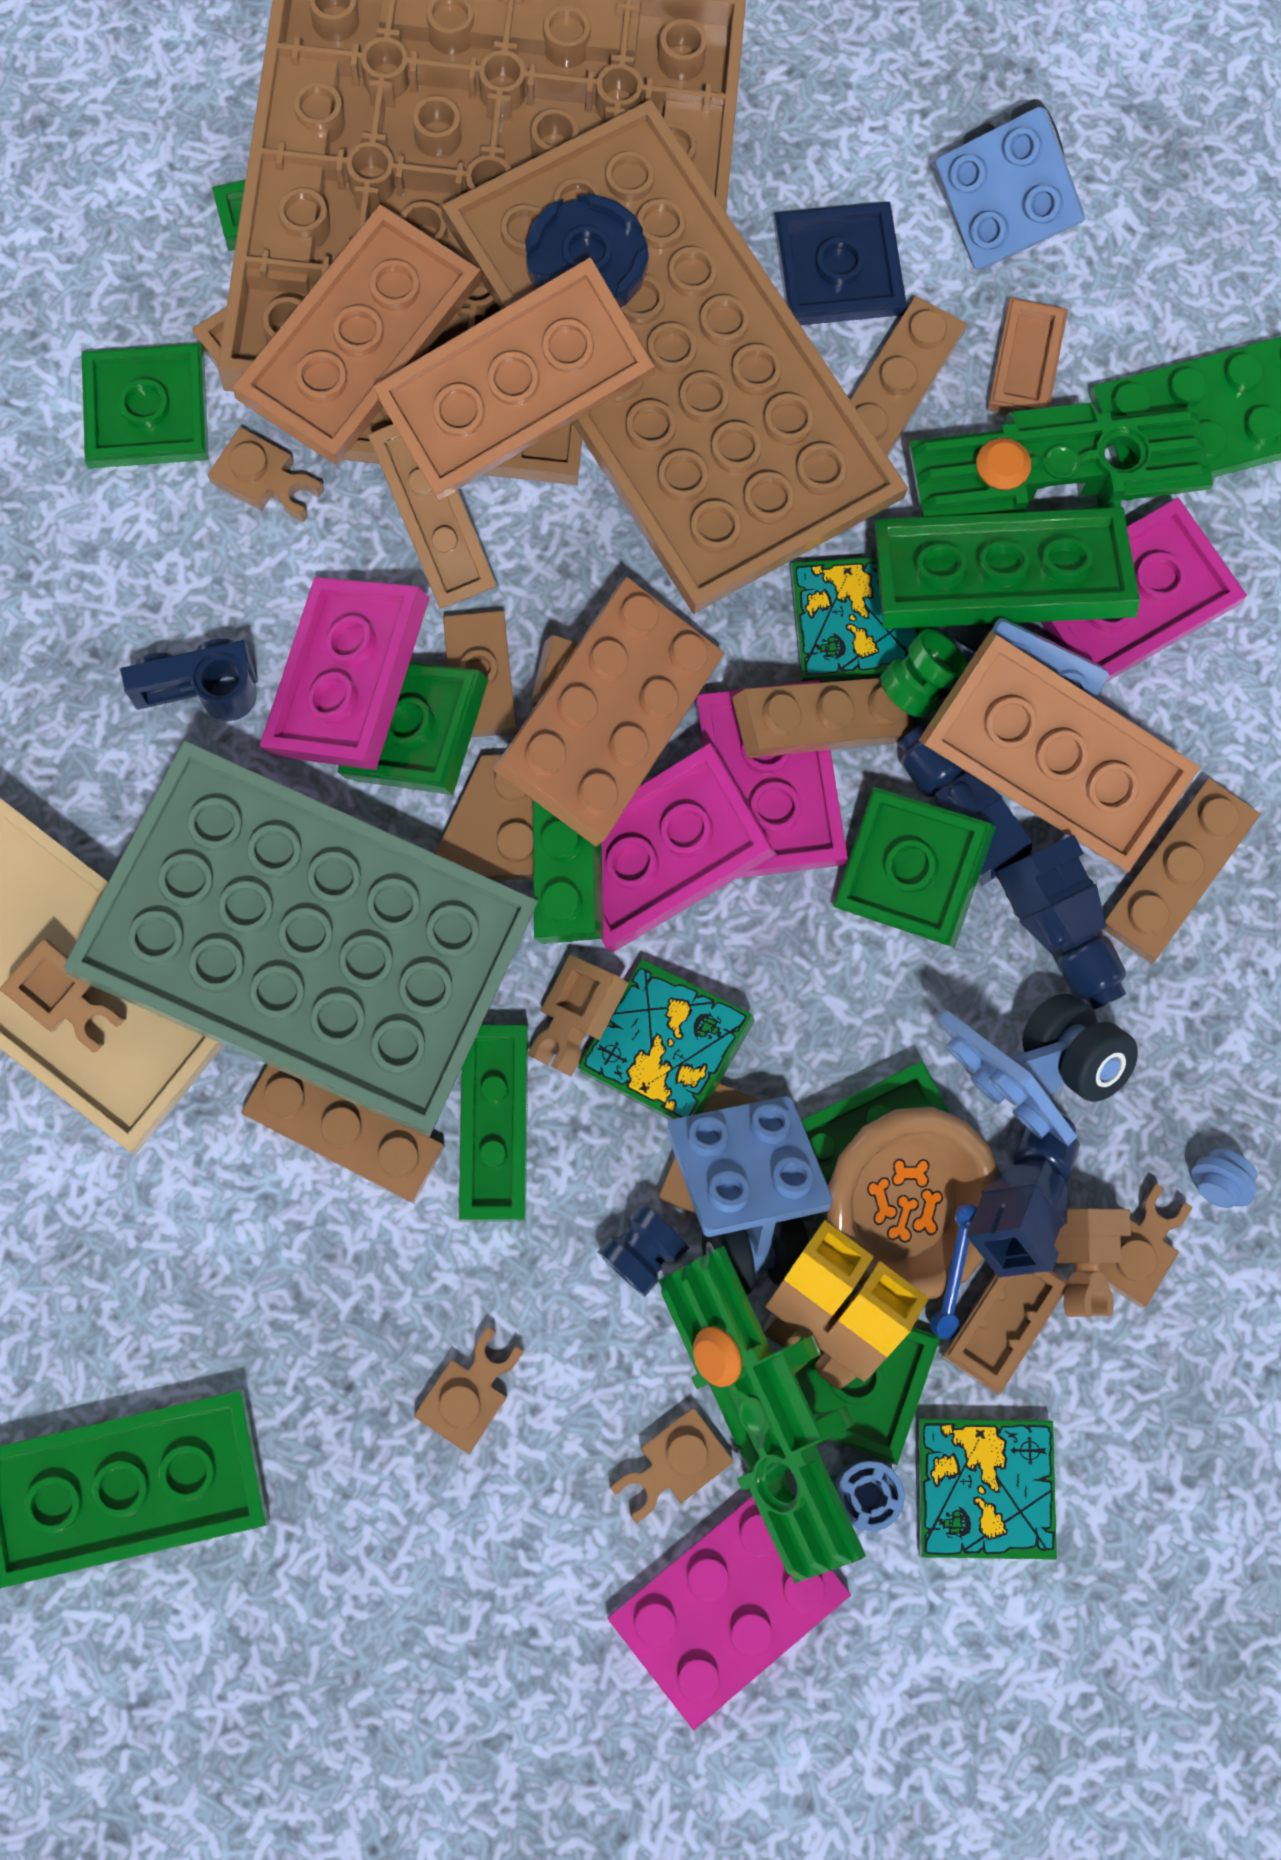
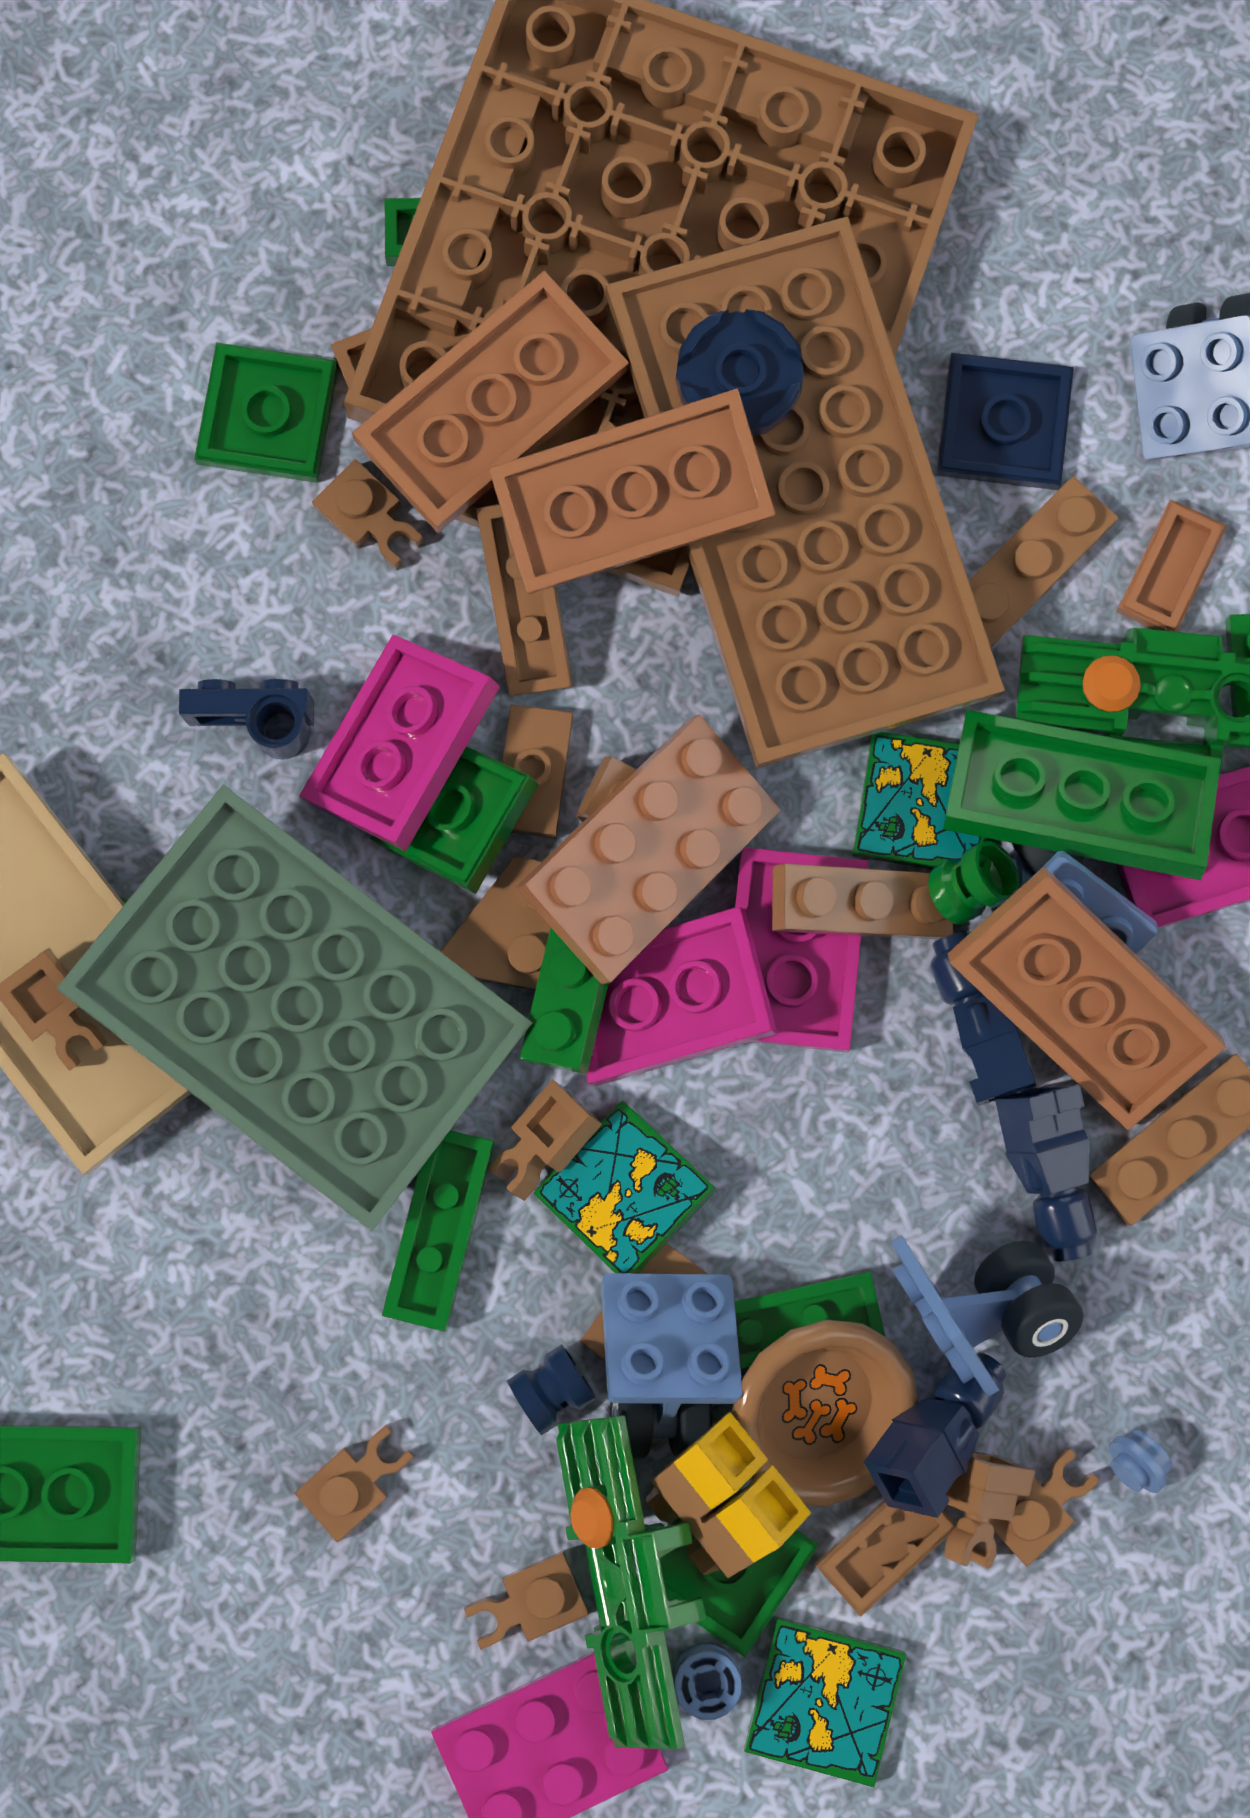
camera: 20 degrees right, 5 degrees up
medium nougat plate [241,1065,445,1204] -> none
green tile [833,787,996,948] -> none
blue hinge [930,1203,977,1340] -> none

